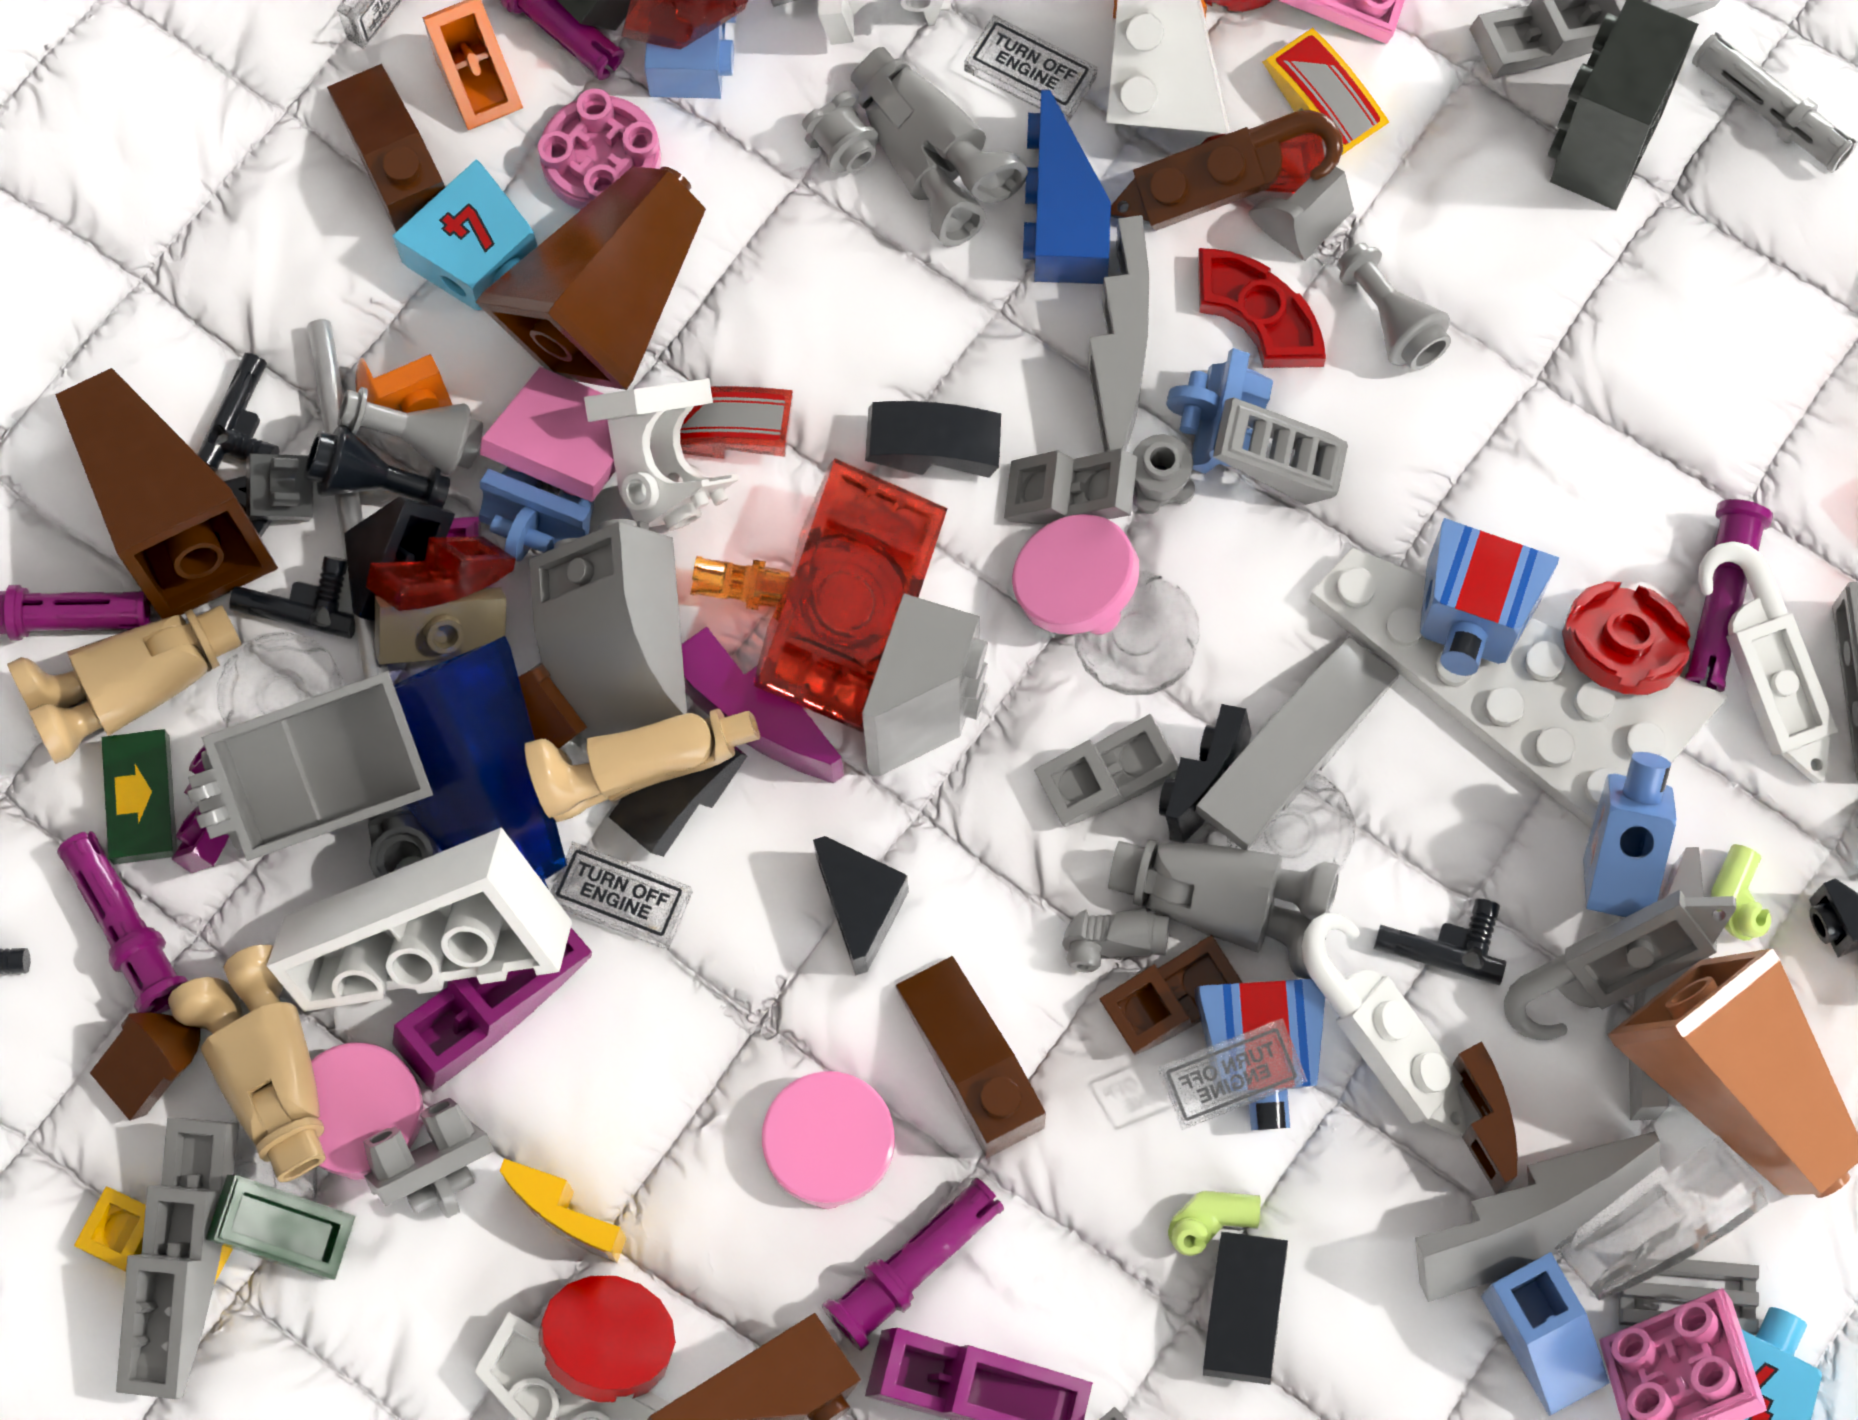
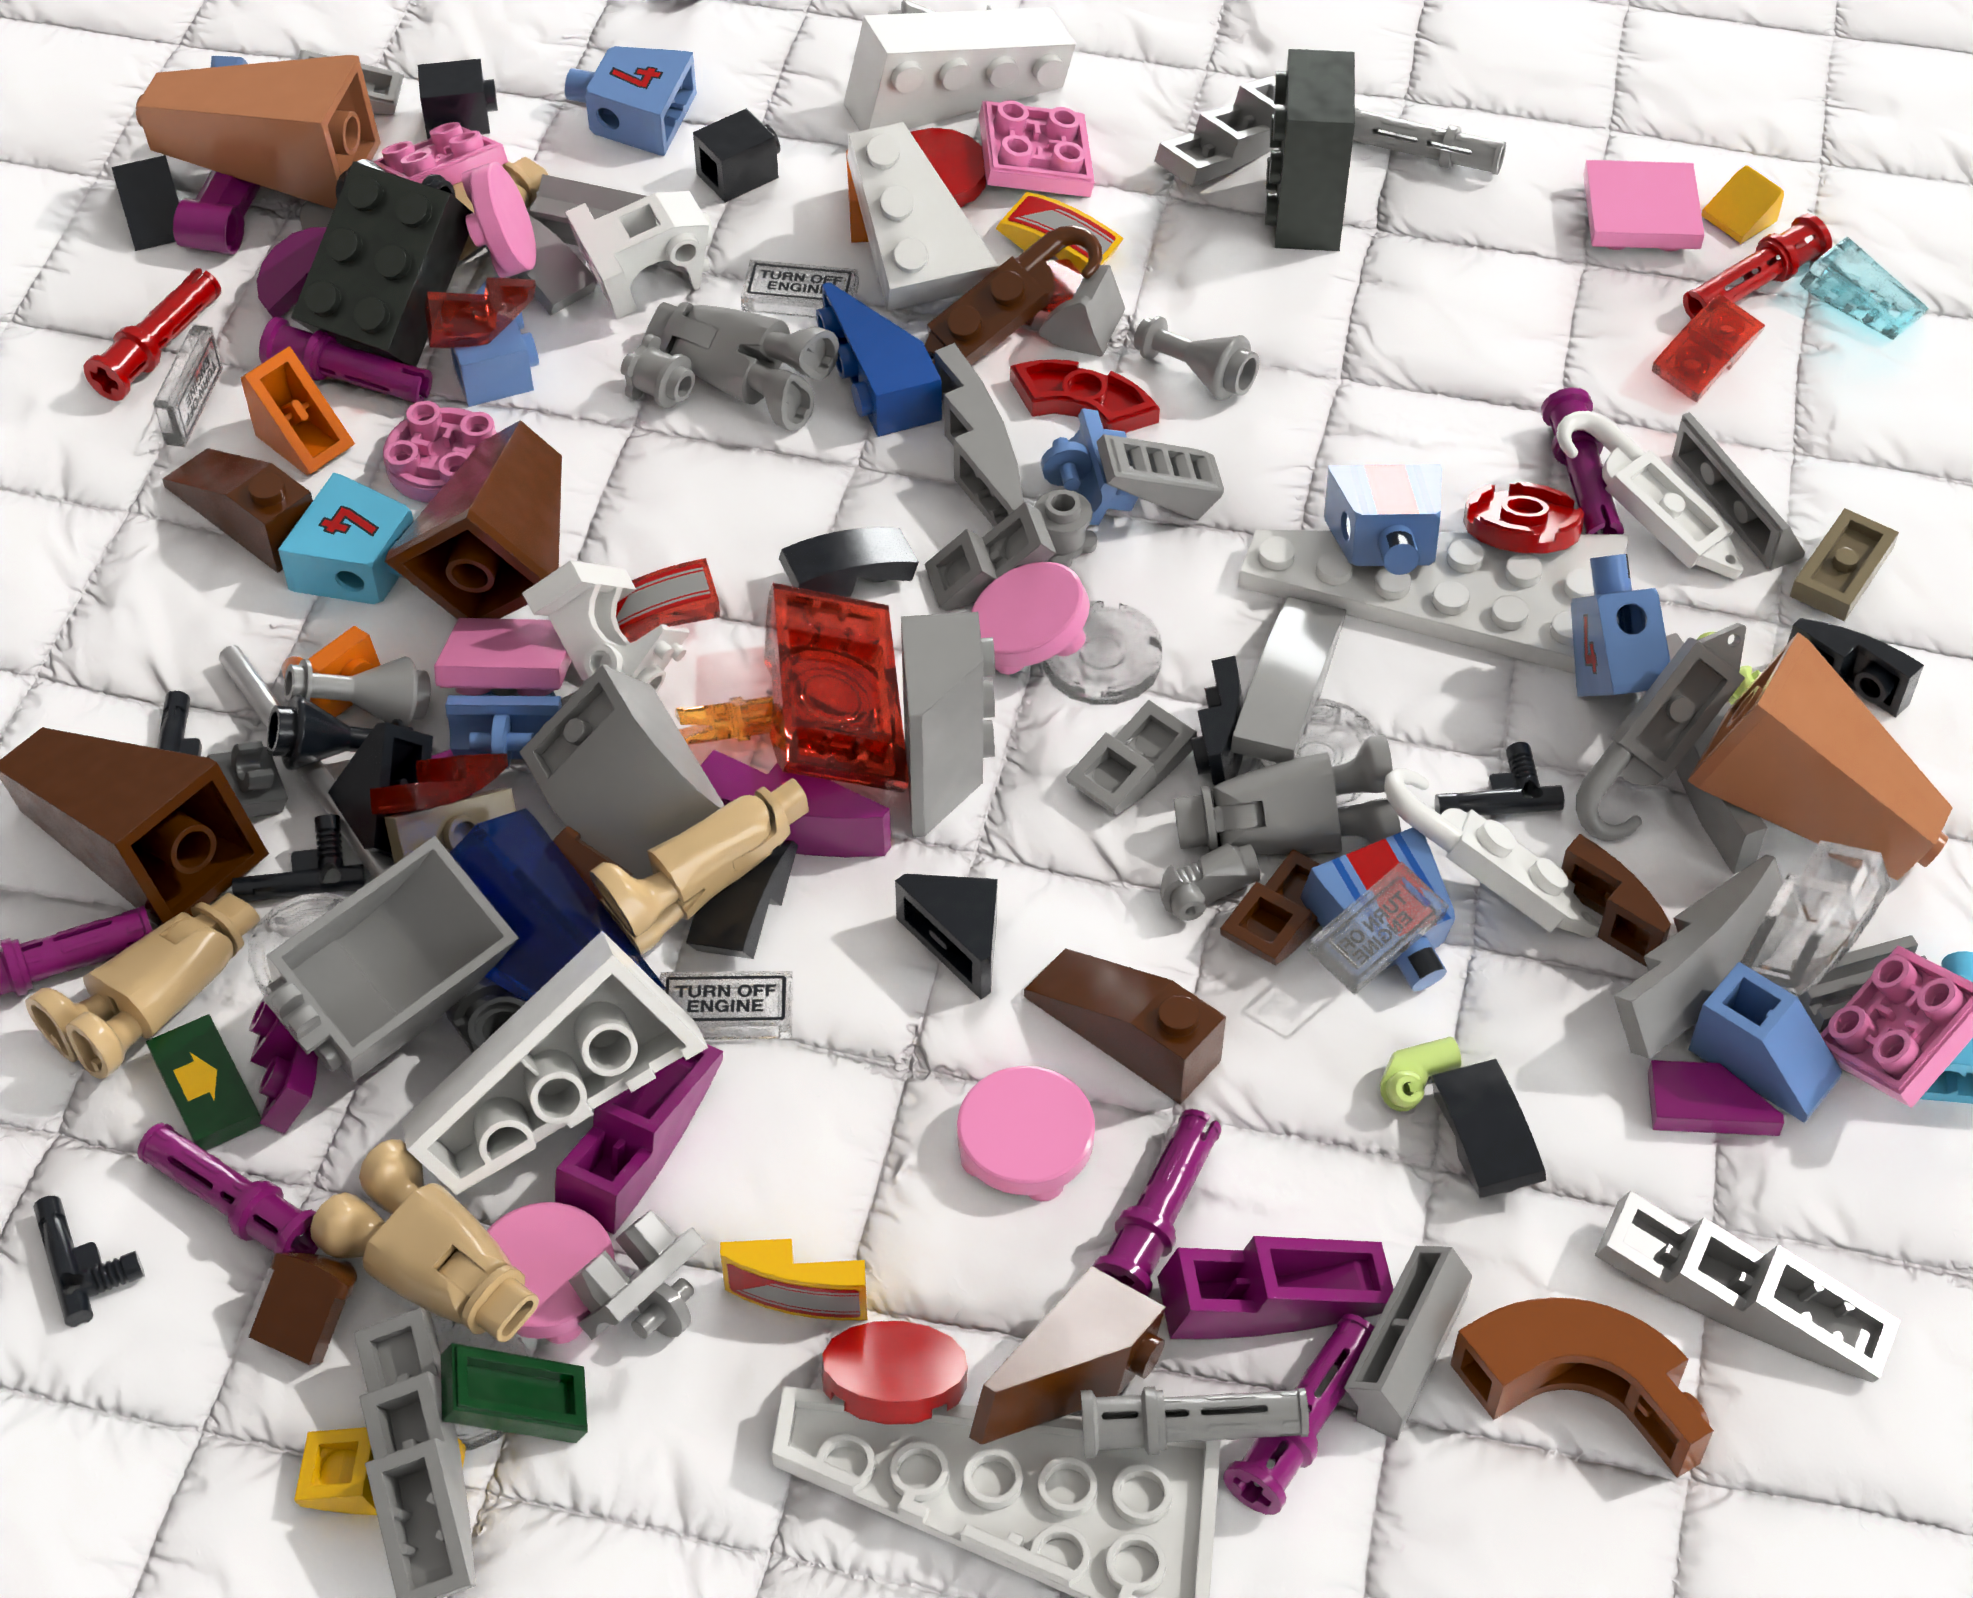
camera: 25 degrees left, 20 degrees down
none -> magenta tile [1647,1060,1784,1136]

